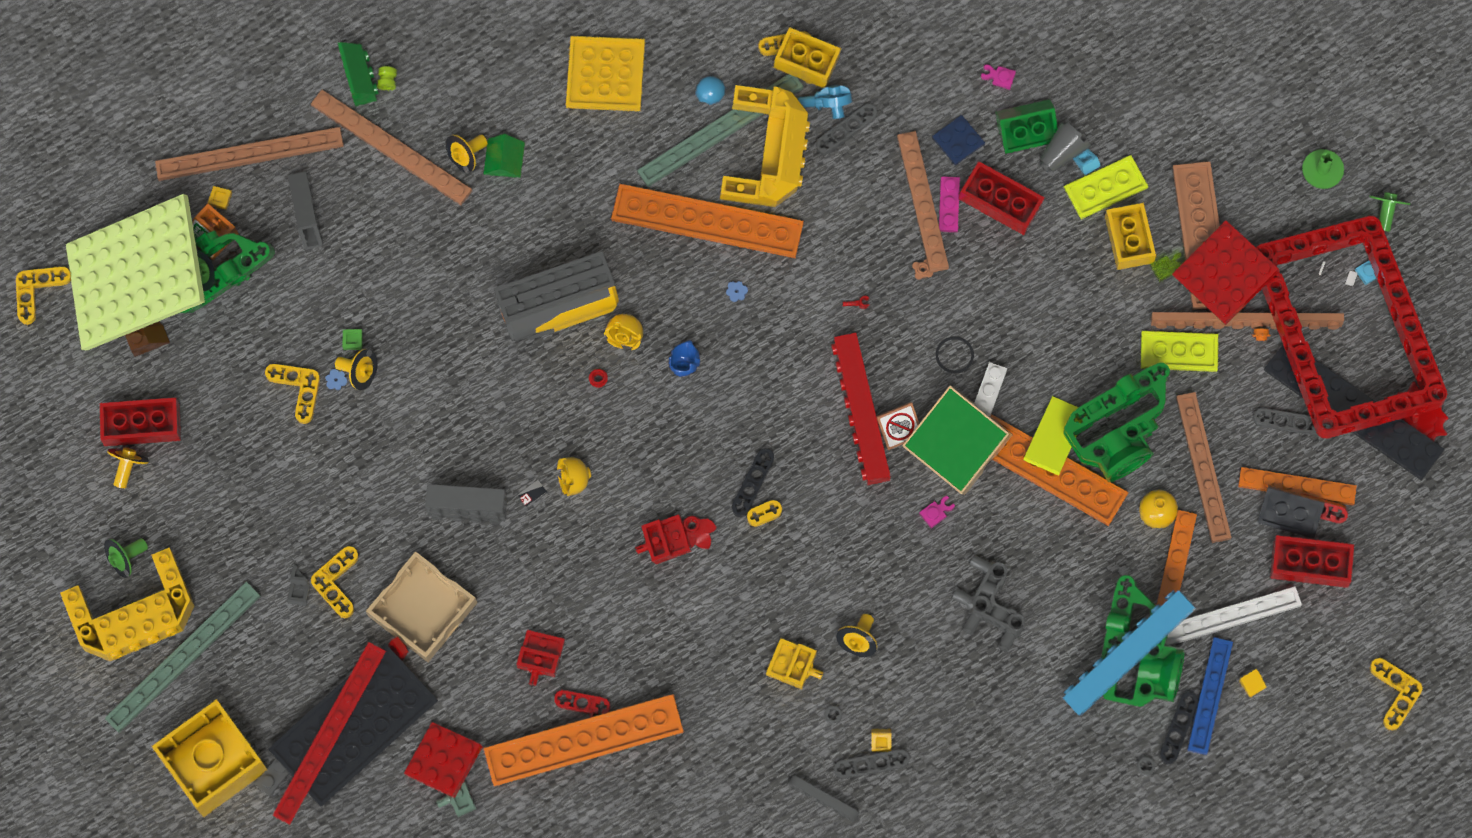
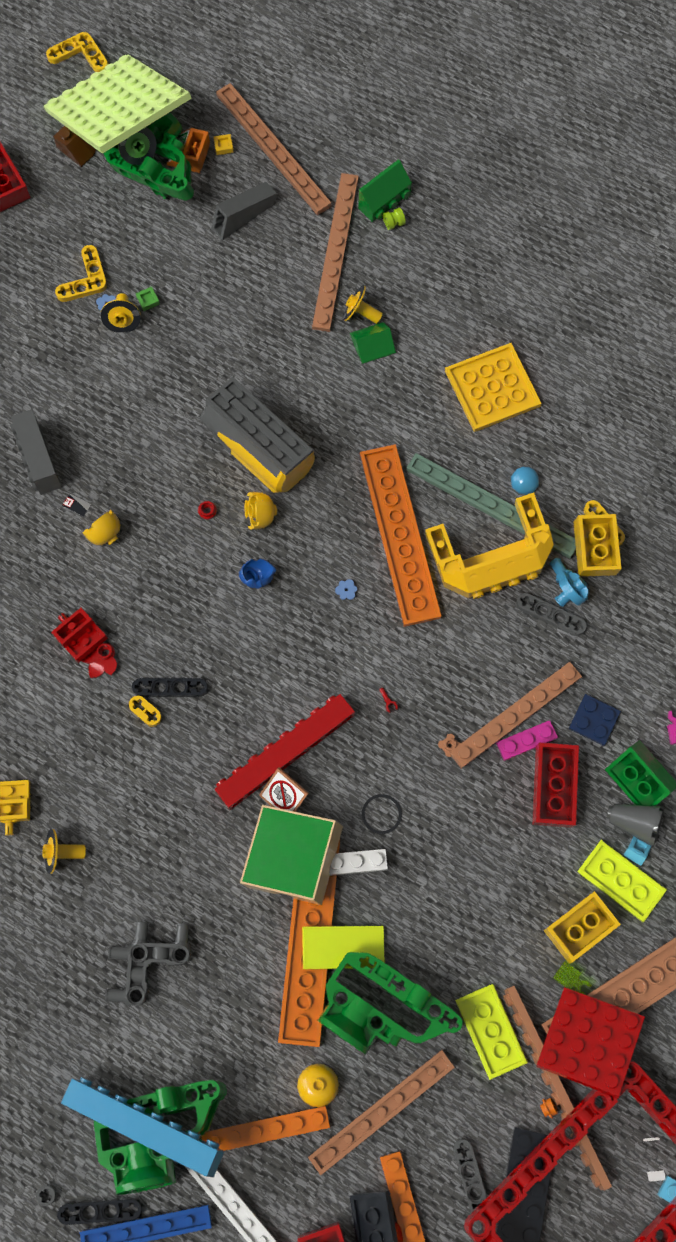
camera: 60 degrees right, 0 degrees up
dark pink plate [919,496,955,528] -> none

